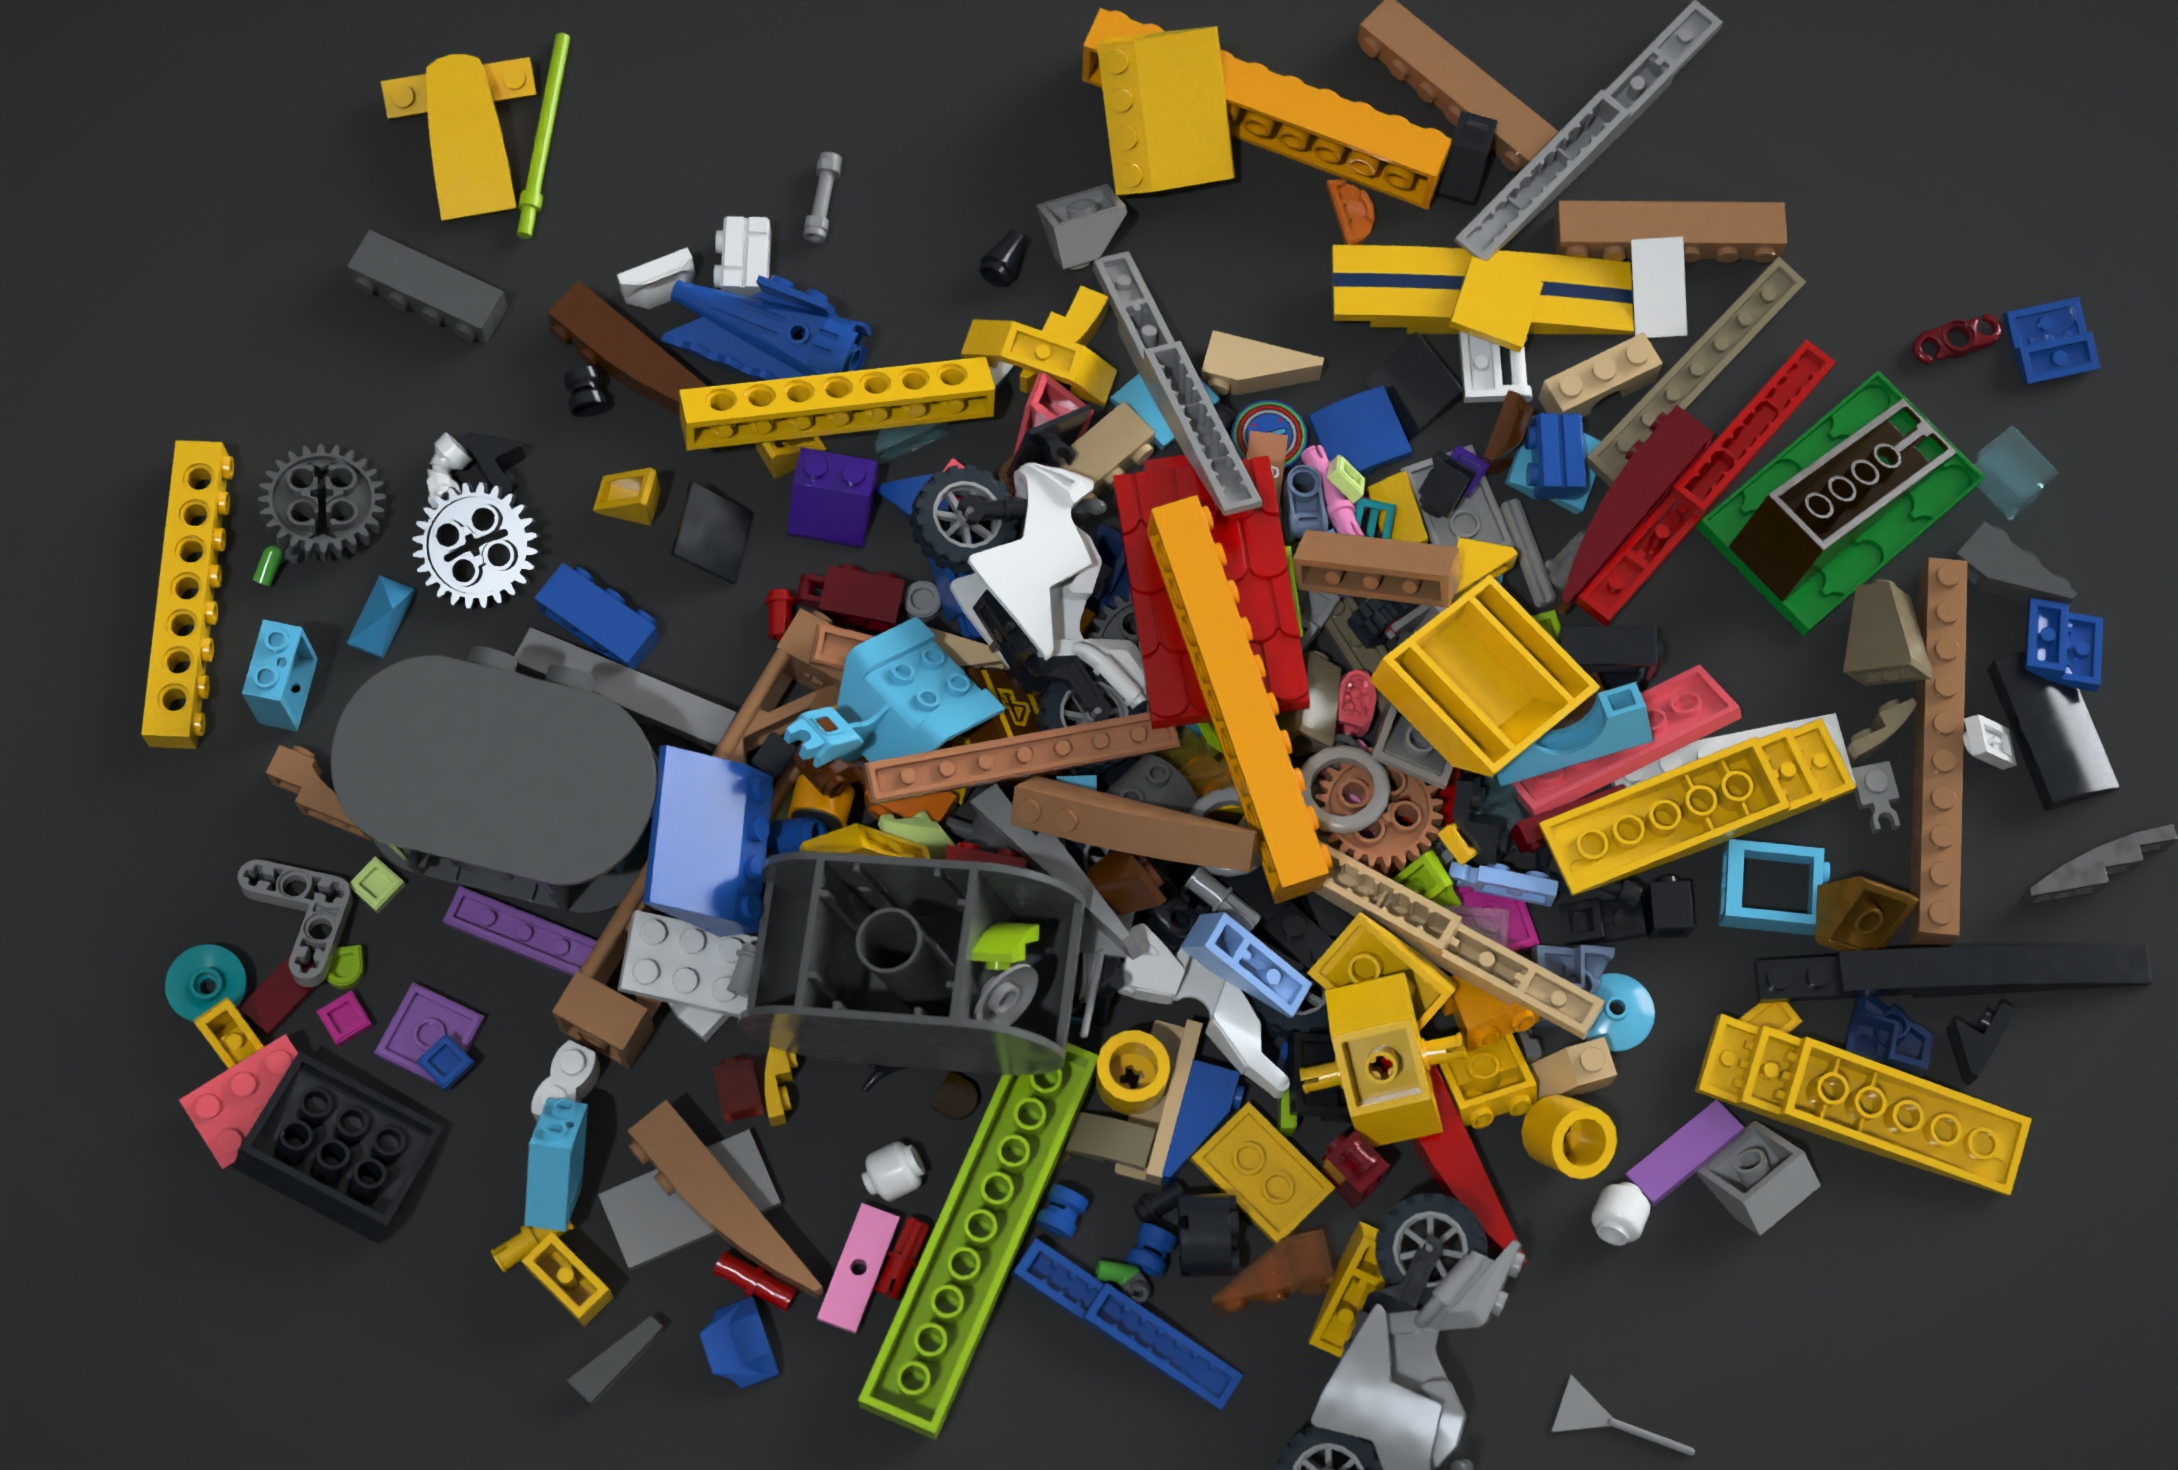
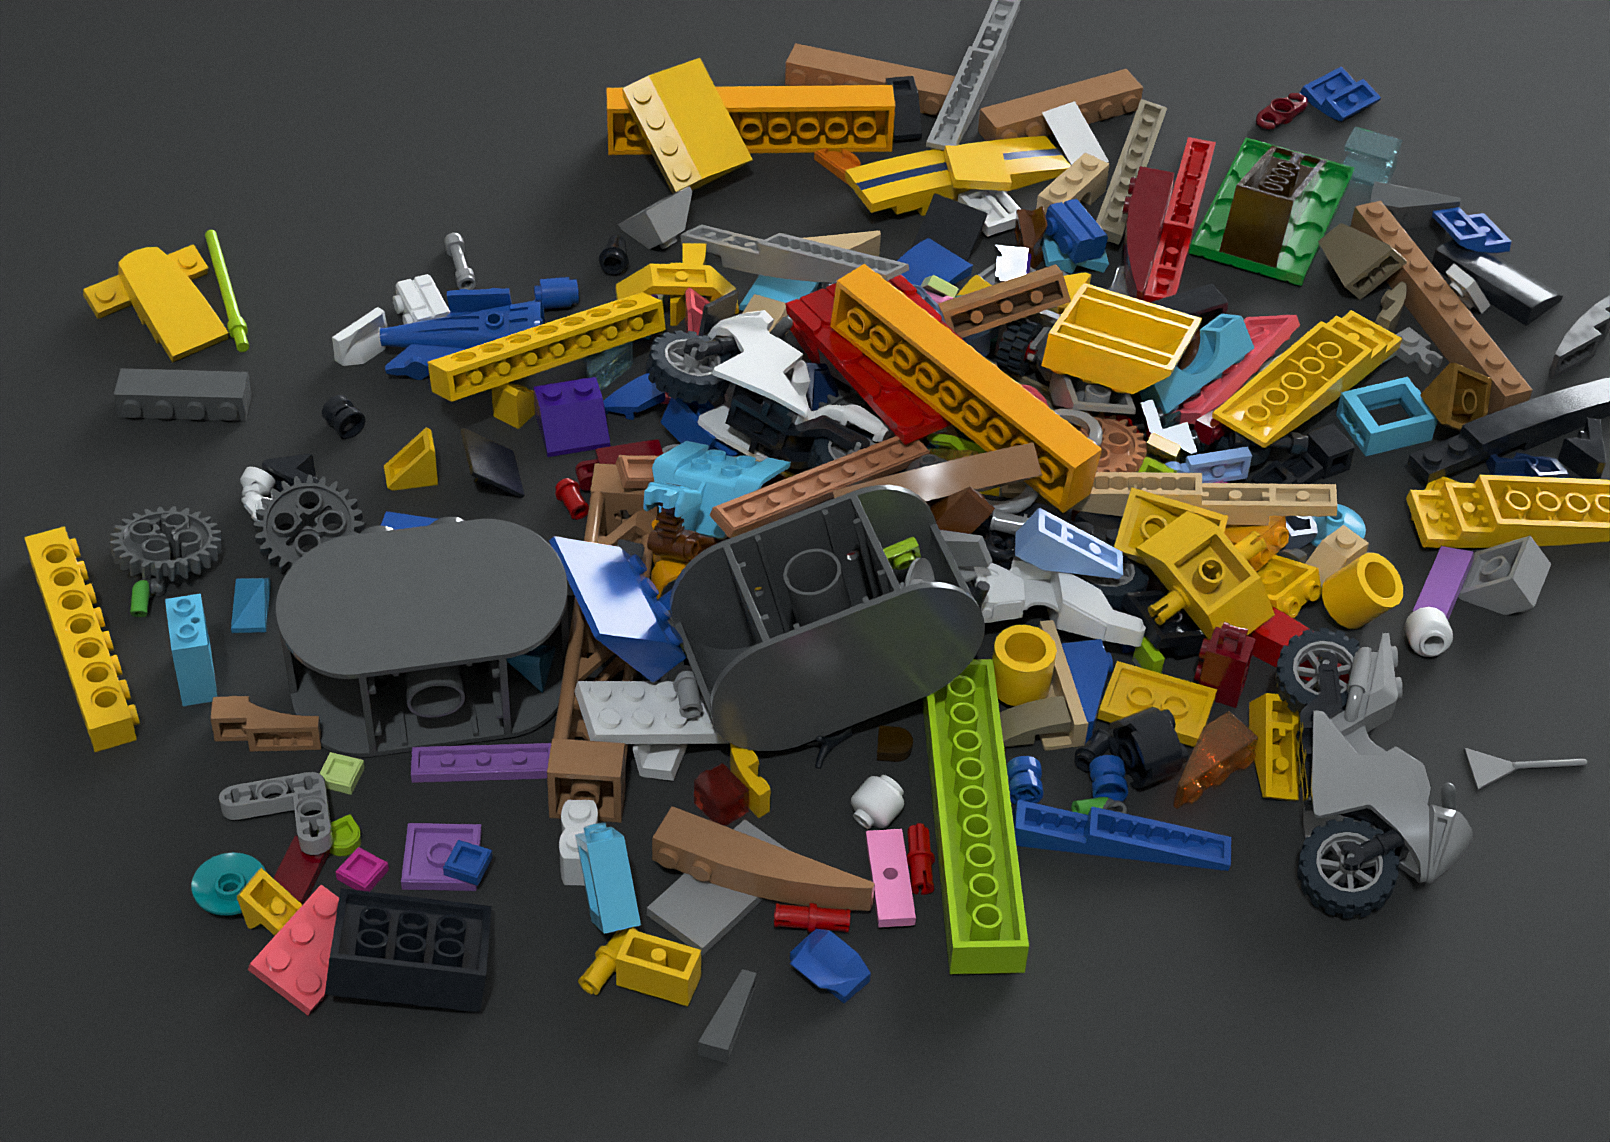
camera: 25 degrees left, 25 degrees down
reddish brown slope [547,280,708,416] -> none
none -> blue brick [534,277,579,309]

